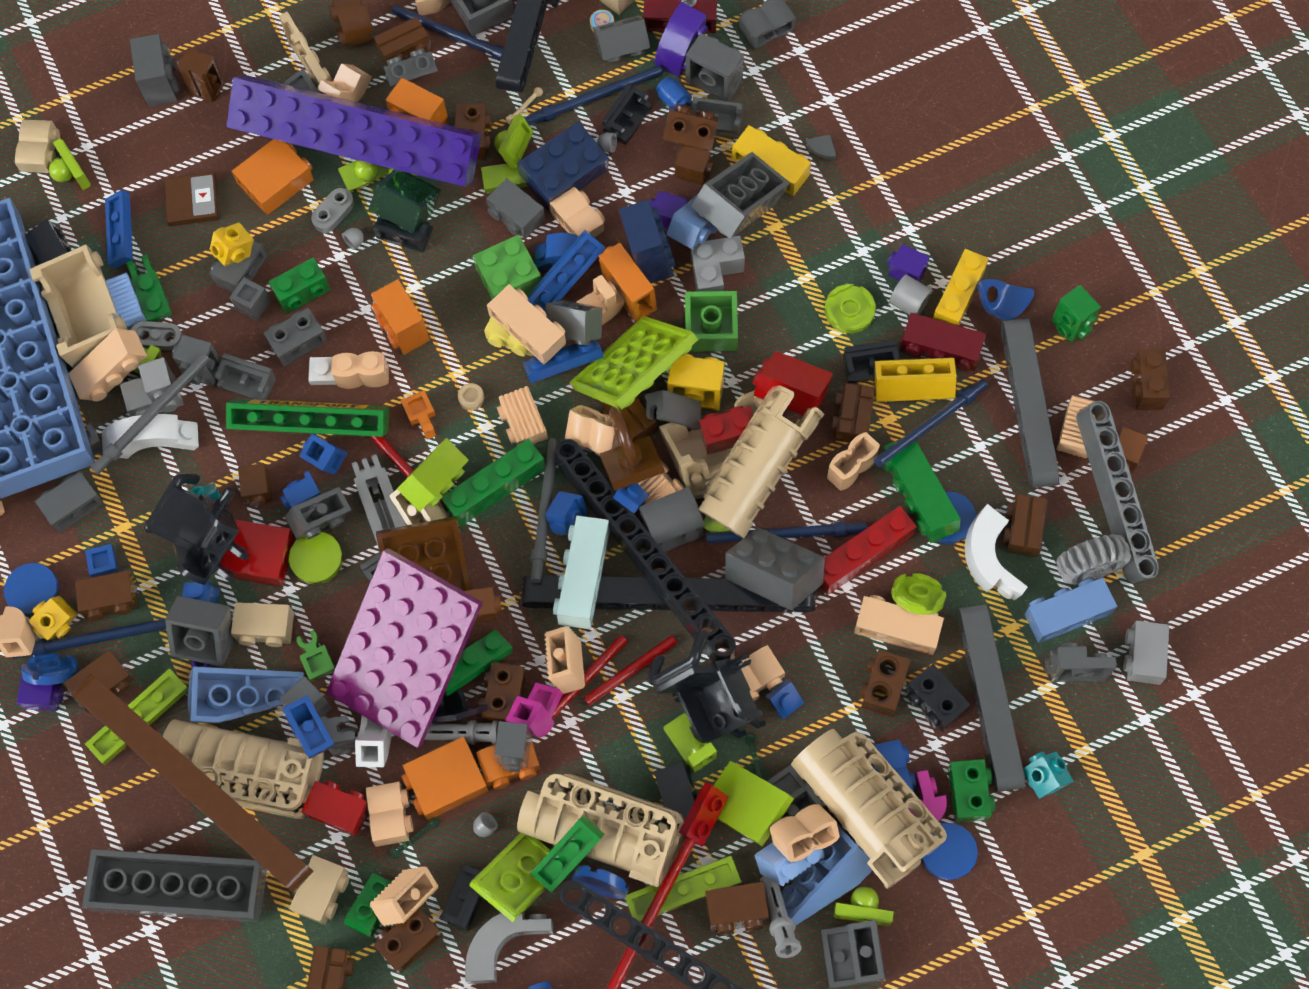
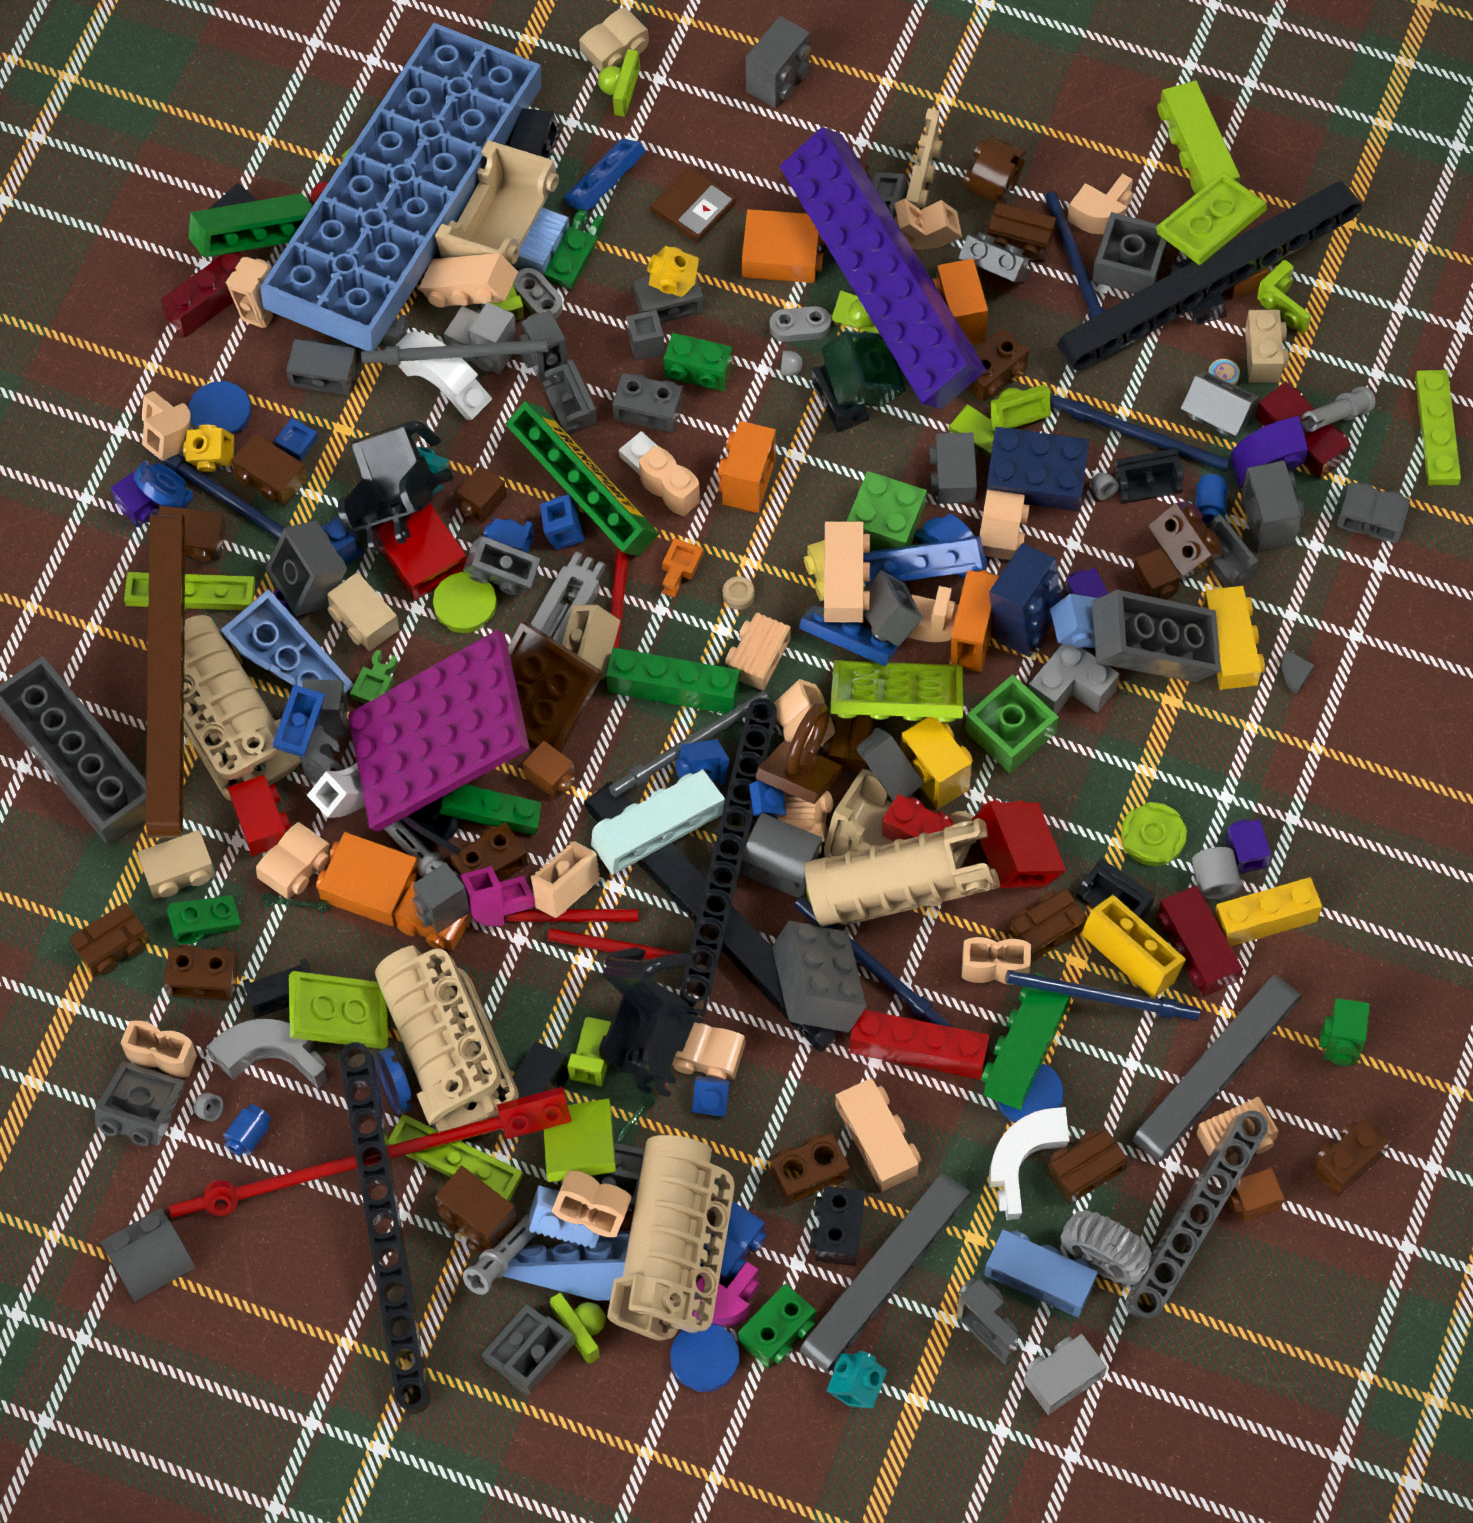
camera: 45 degrees right, 5 degrees down
reddish brown brick [177,48,224,102] -> none
light nougat brick [370,866,438,926] -> none
lime brick [397,438,469,511] -> none
light grey hinge [473,812,498,837] -> none
tan hinge [506,87,543,125] -> none
green plate [530,815,604,893] -> none
lime tile [891,573,946,615] -> none
blue piece [977,279,1034,320] -> none

